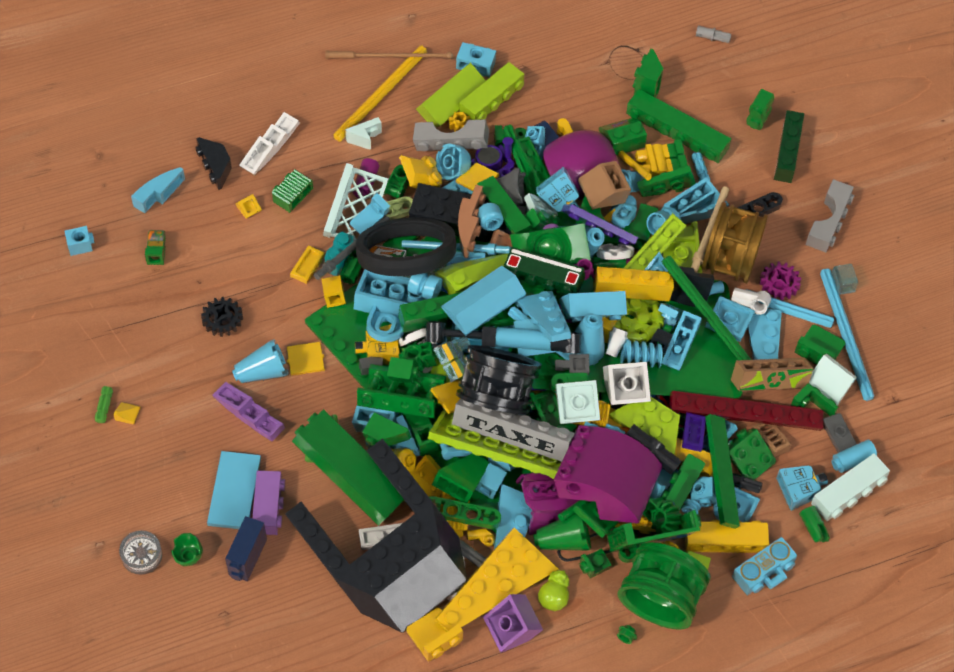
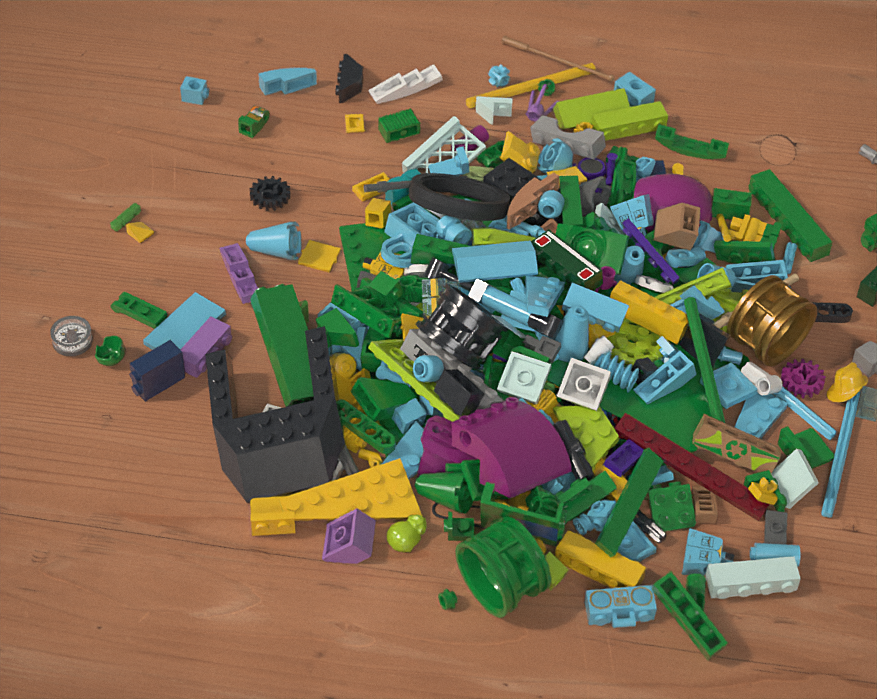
camera: 30 degrees right, 10 degrees down
green slope [632,48,664,98] -> none
none -> green plate [111,292,168,329]
none -> medium azure head [413,355,444,382]
none -> black brick [433,369,485,416]
none -> medium azure gear [488,64,510,88]
none -> white sticker [492,315,526,338]
none -> medium lavender plant [526,84,559,122]
none -> green plate [538,79,555,96]
none -> green brick [652,571,728,661]
none -> green slope [655,124,729,159]
none -> medium azure slope [680,285,725,320]
none -> yellow tile [748,478,778,505]
none -> yellow piece [827,362,868,402]

